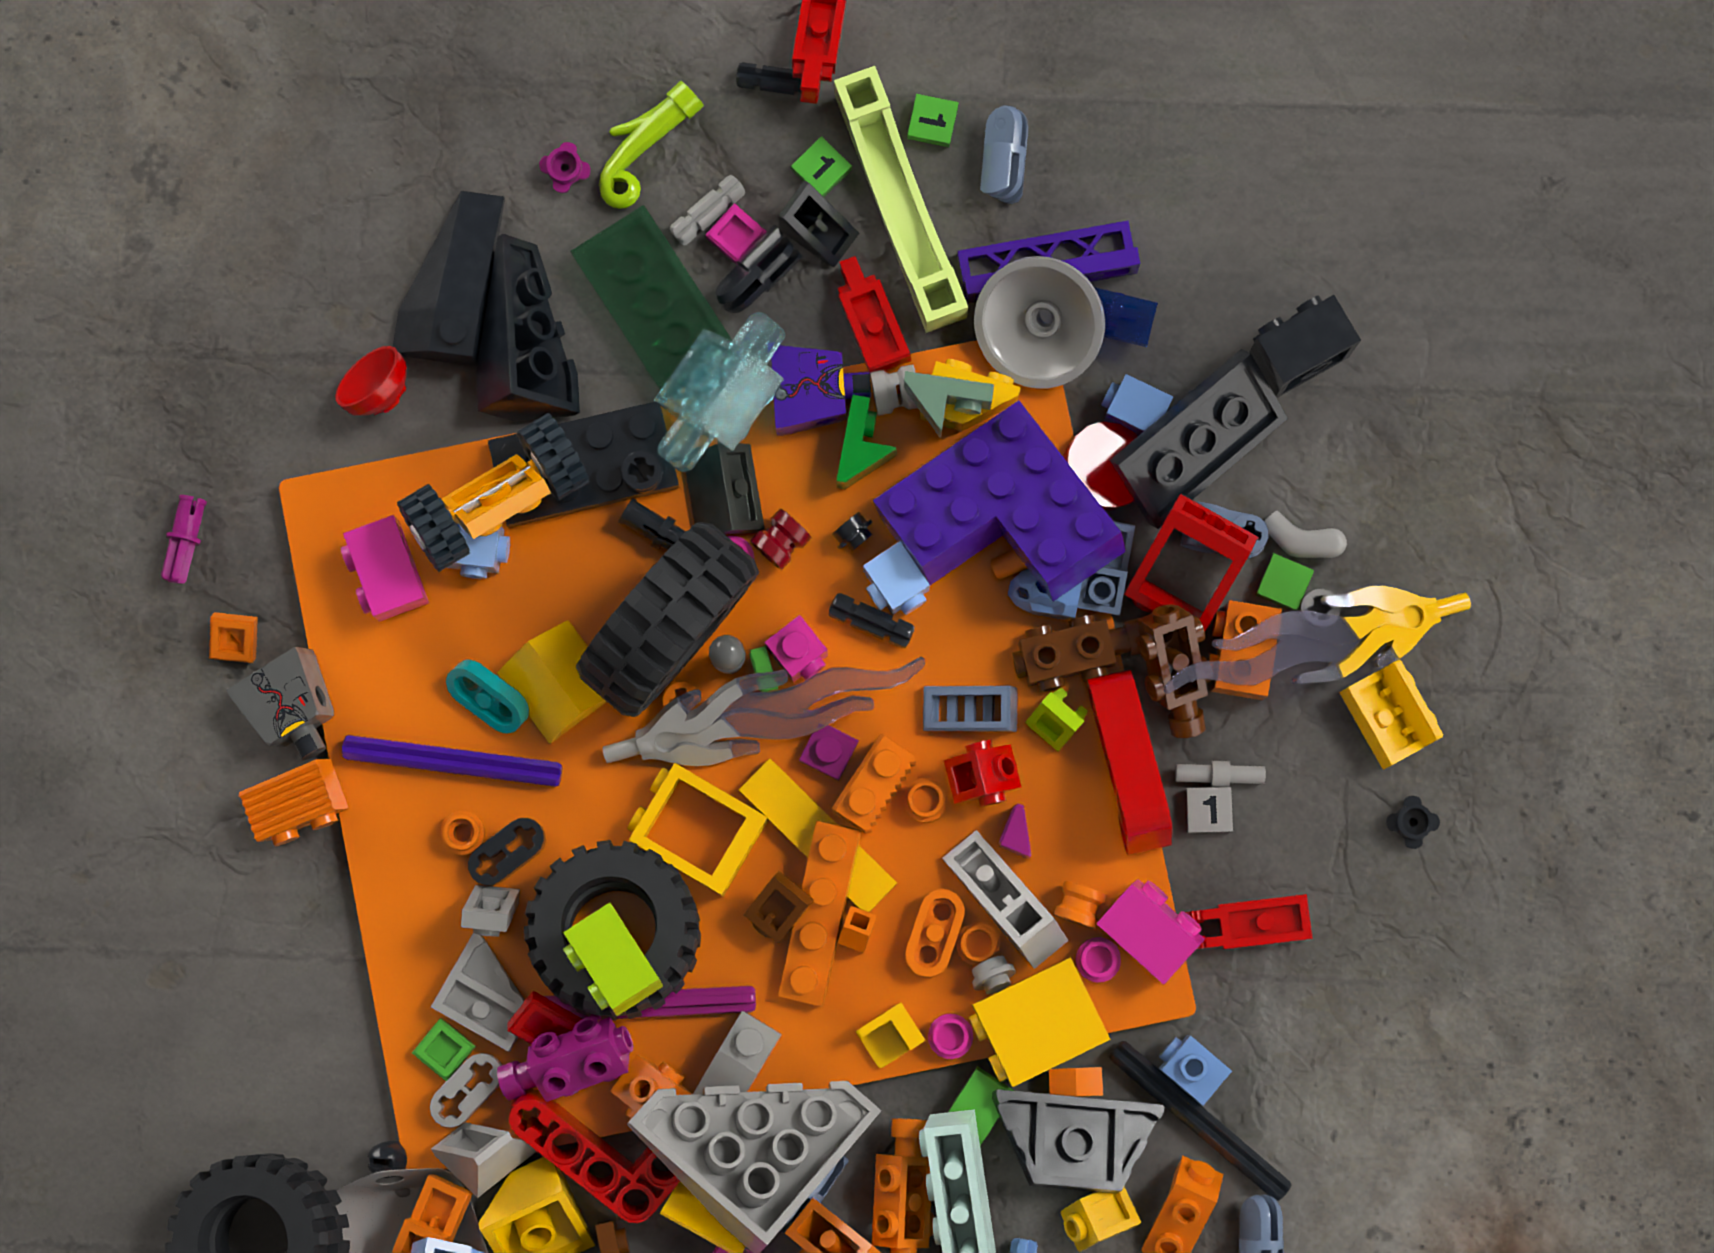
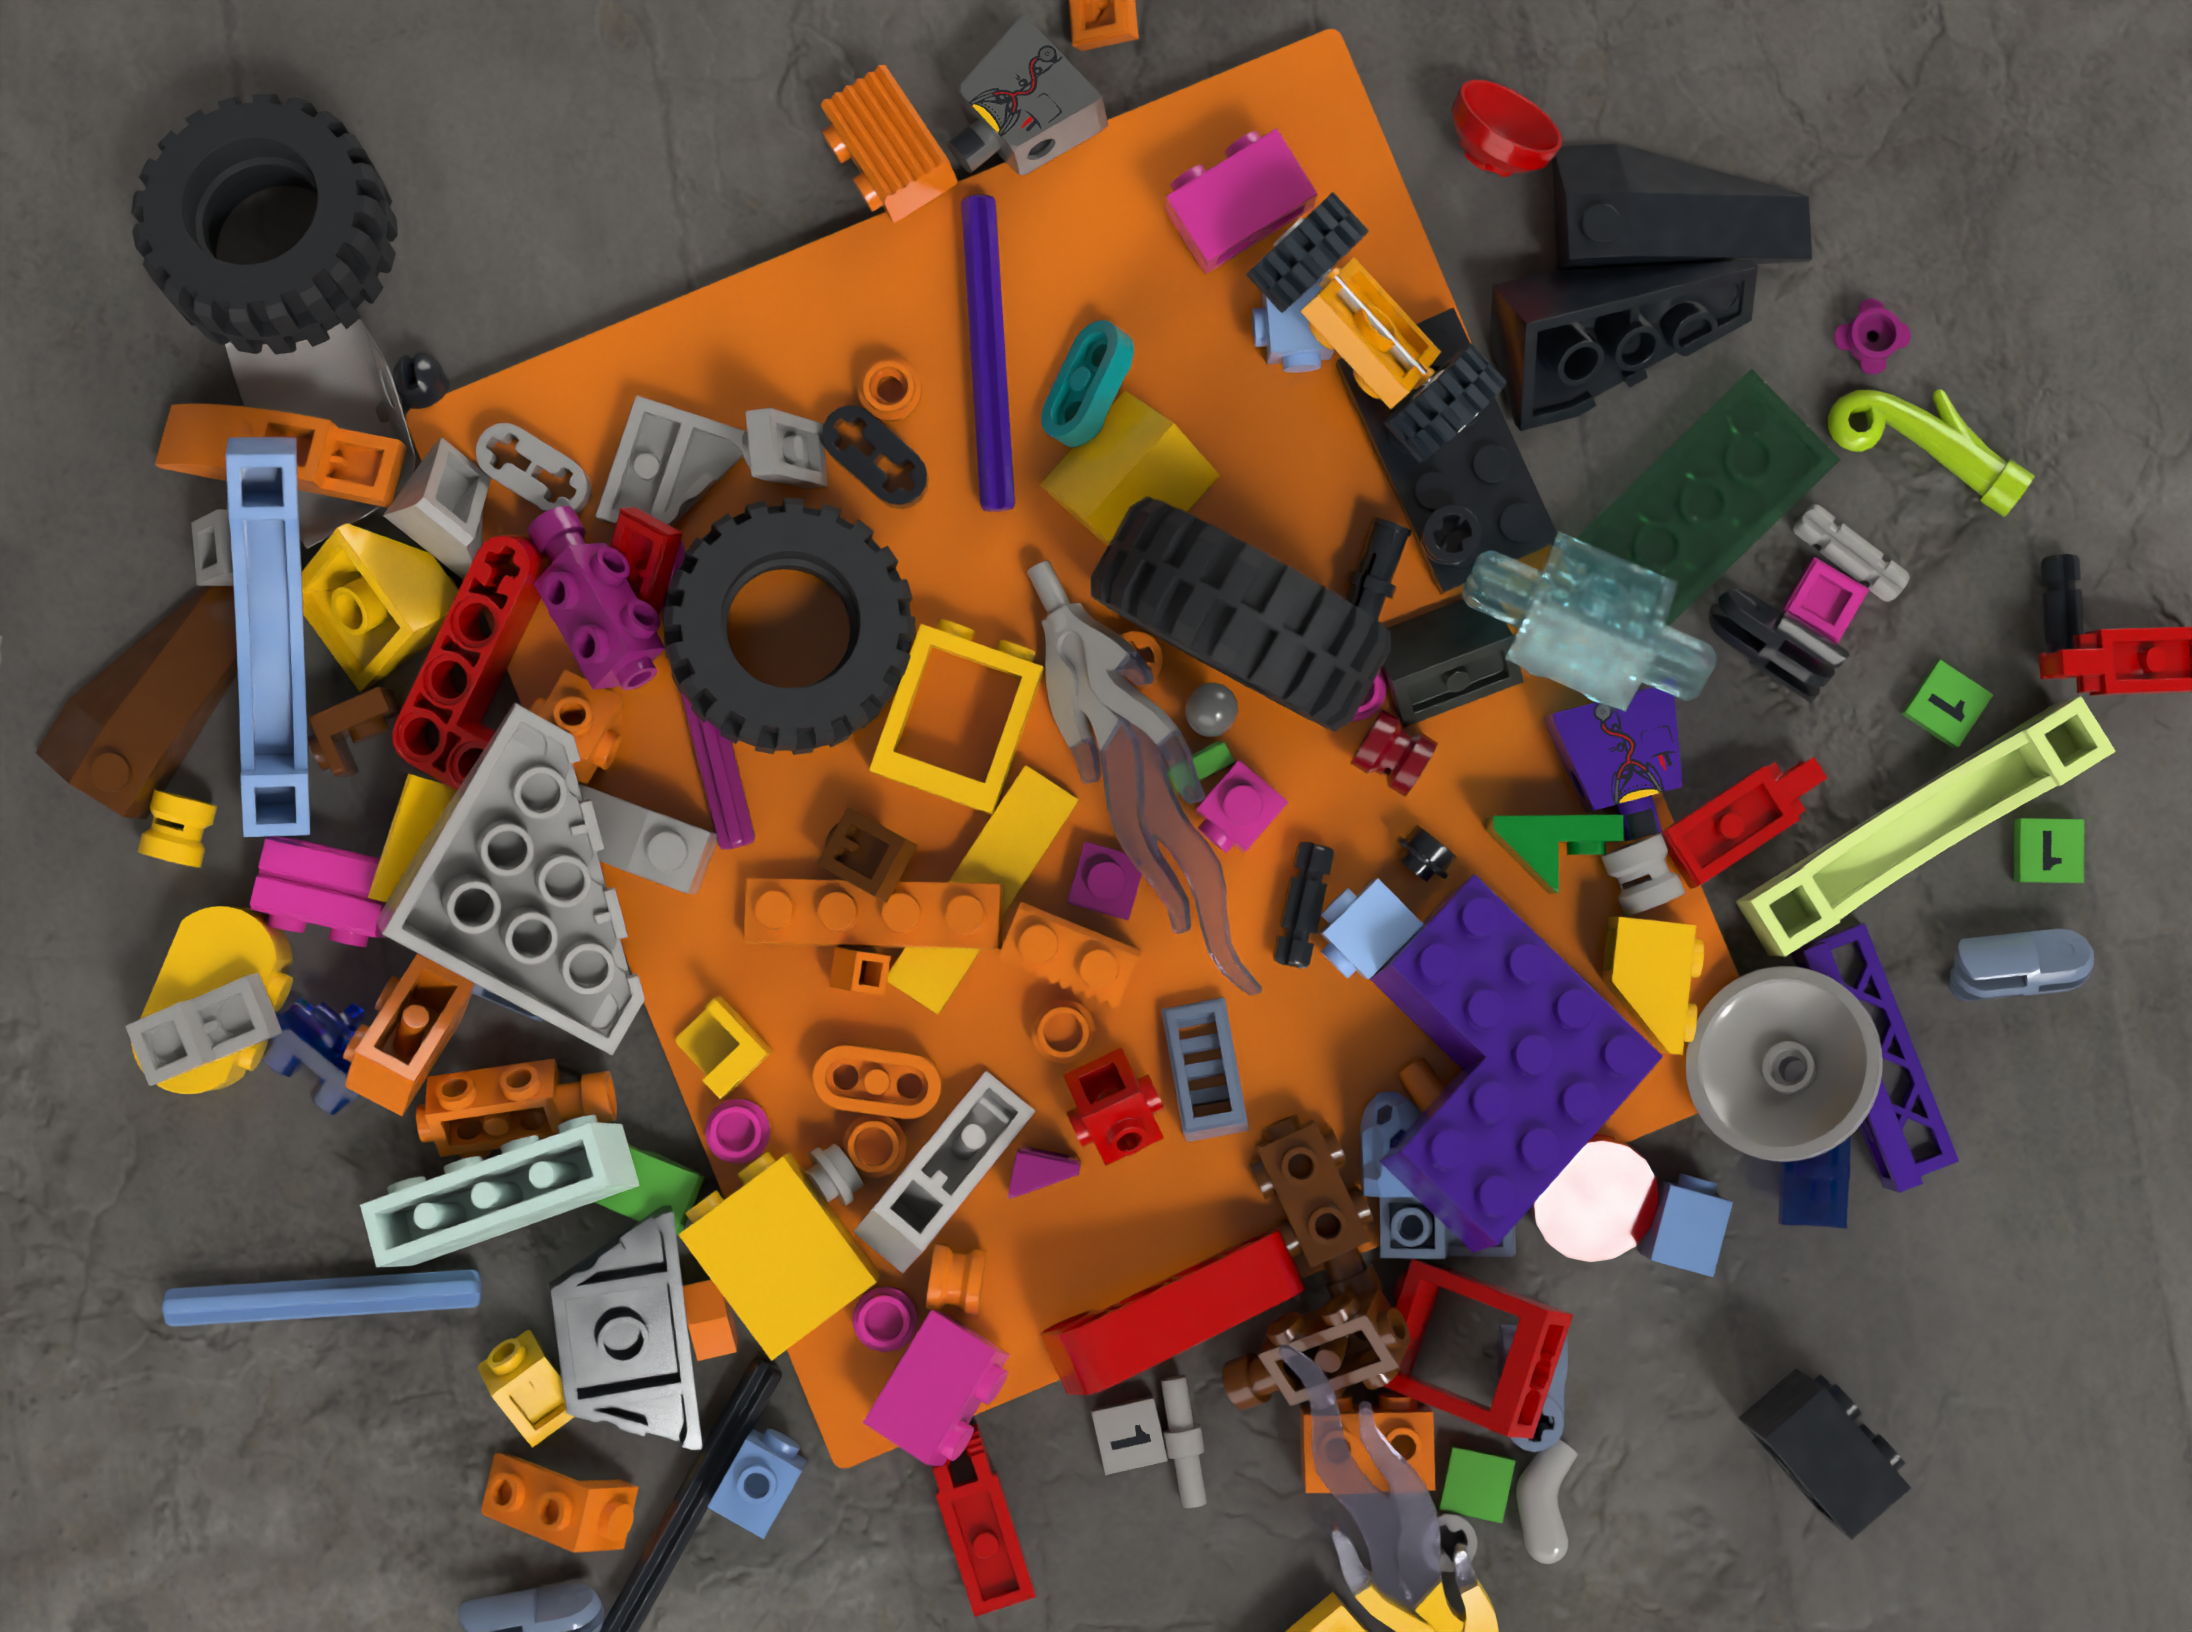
camera: 80 degrees right, 5 degrees up
bright green tile [412,1018,477,1081] -> none
lime brick [563,902,663,1016] -> none
black slope [778,181,860,267] -> none
sand green slope [904,371,994,437] -> none
lime tile [1025,688,1088,752] -> none
black plate [1110,349,1288,529] -> none

